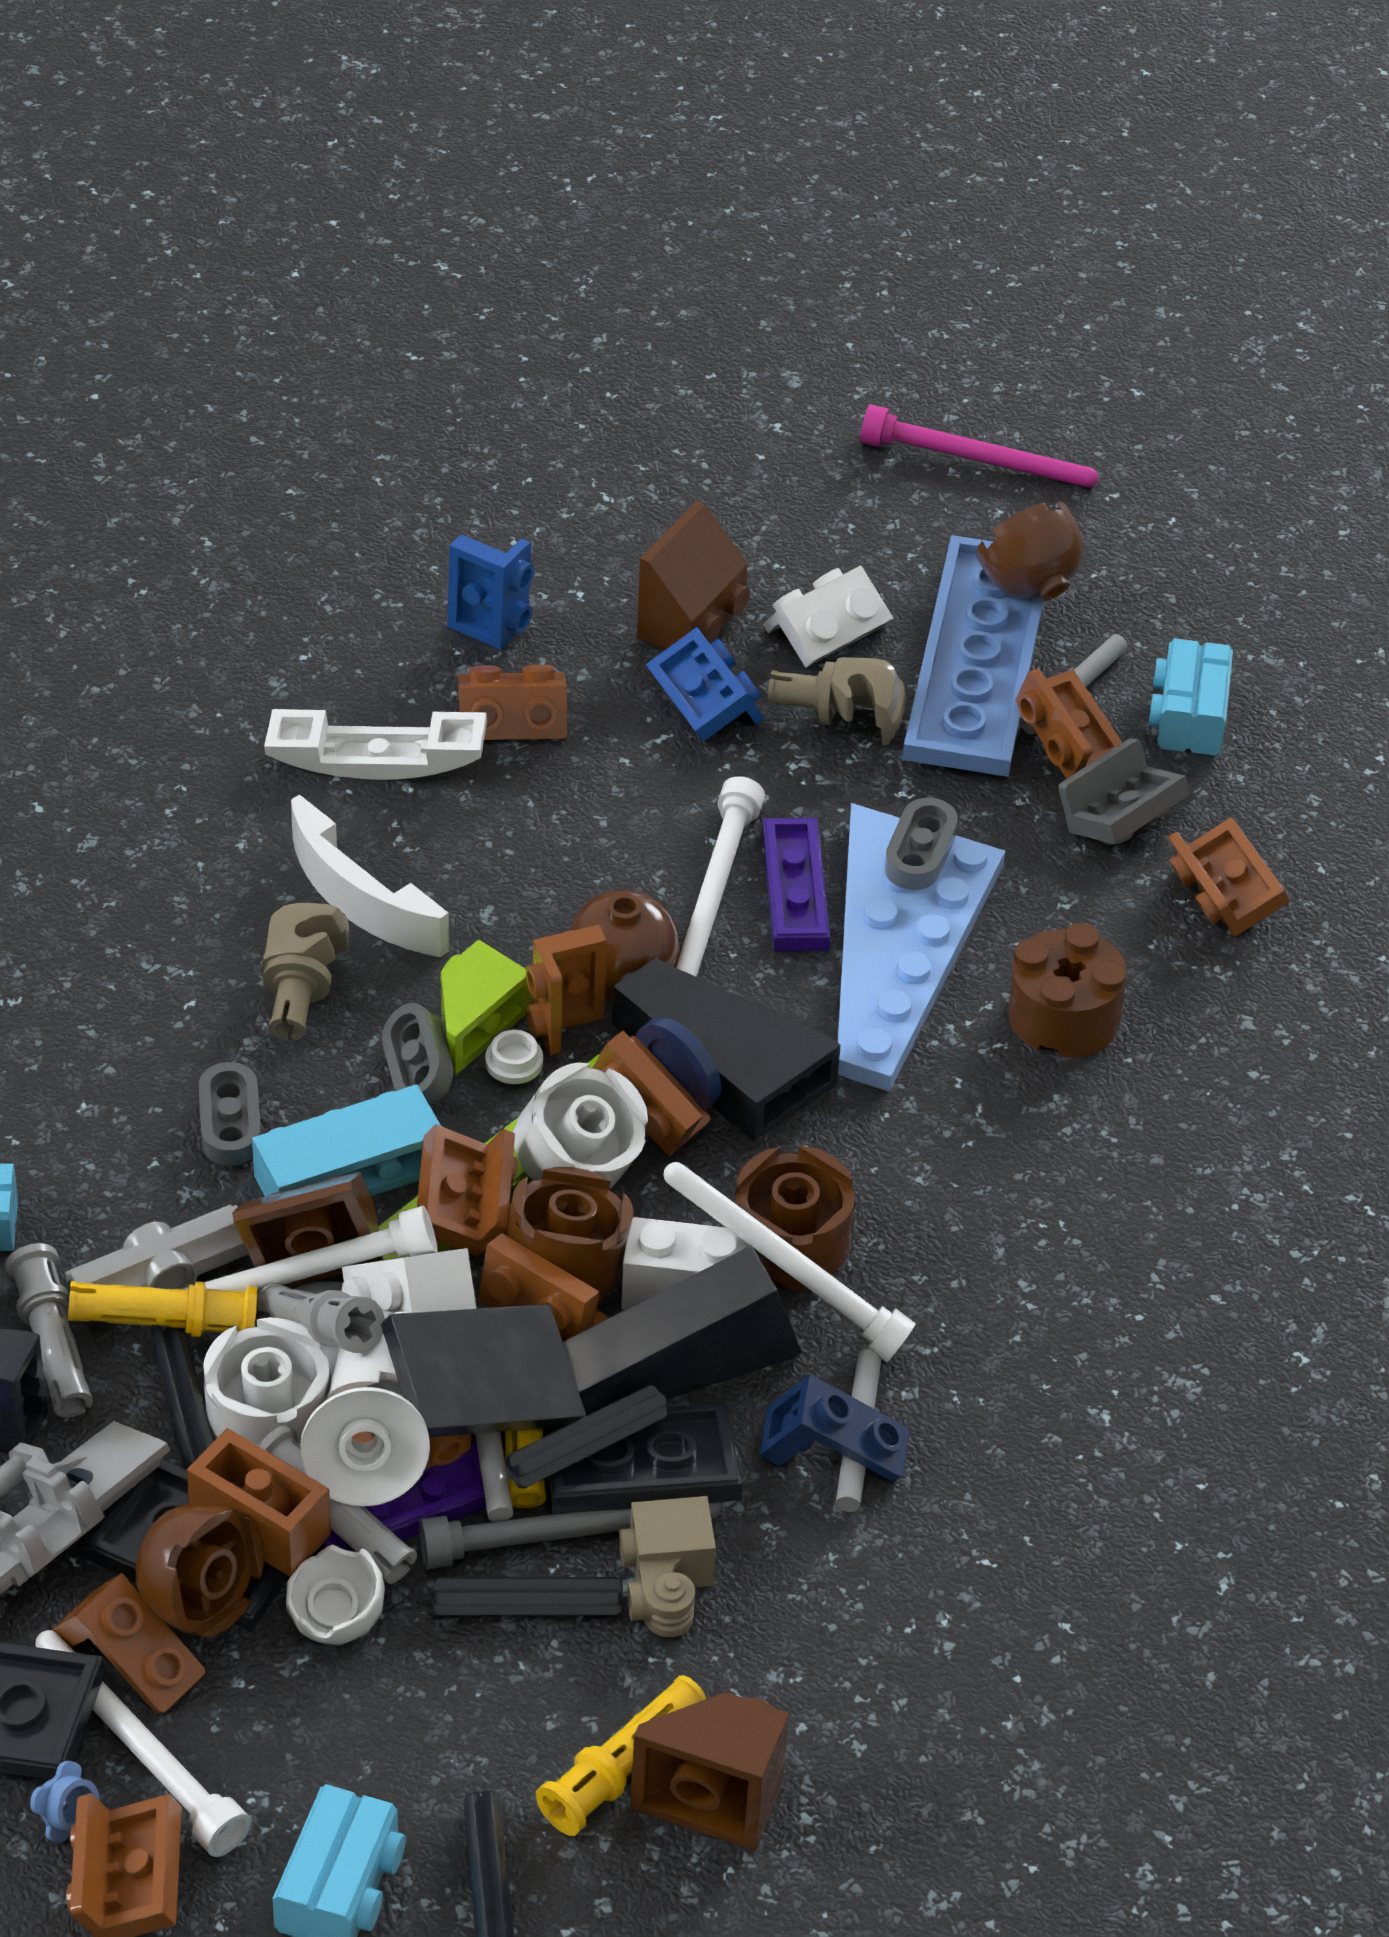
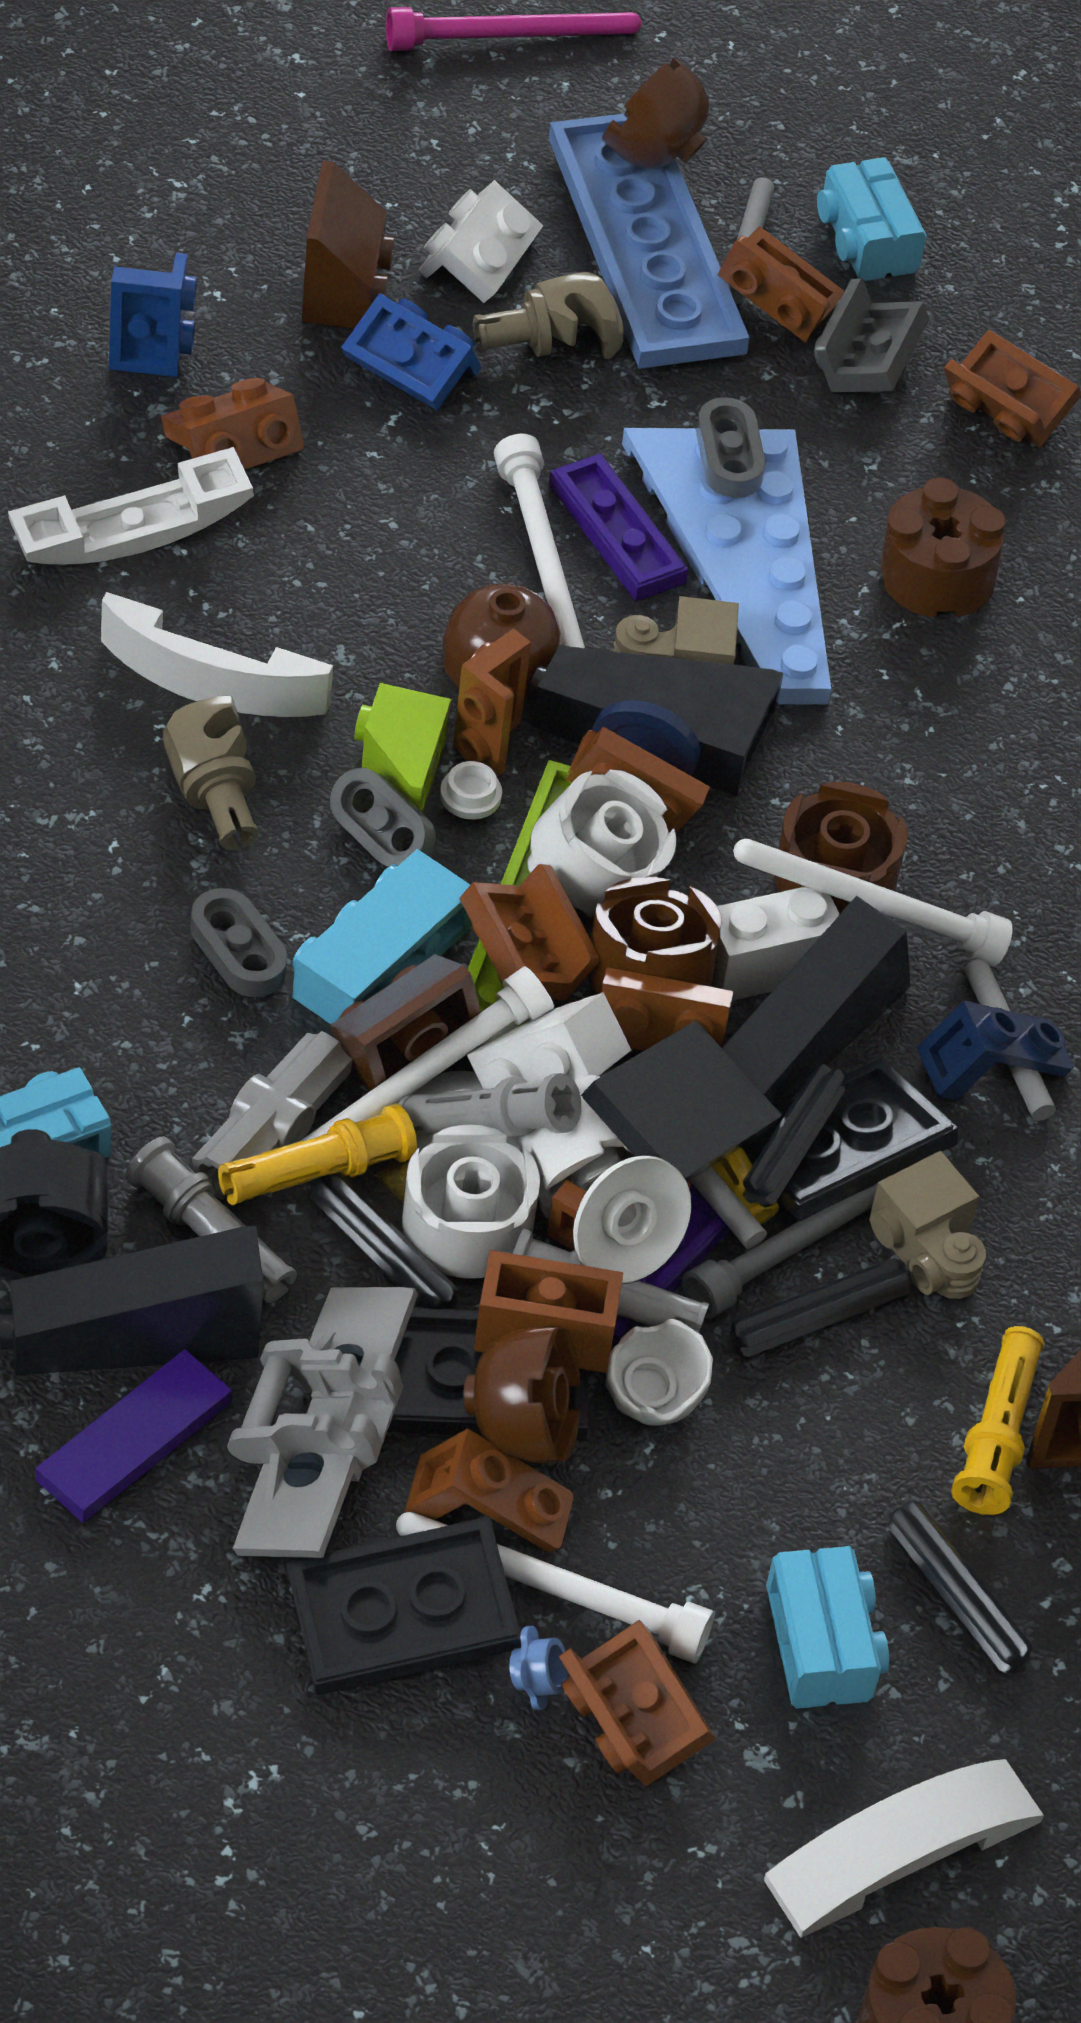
camera: 30 degrees left, 5 degrees up
none -> dark tan brick [613,596,739,665]

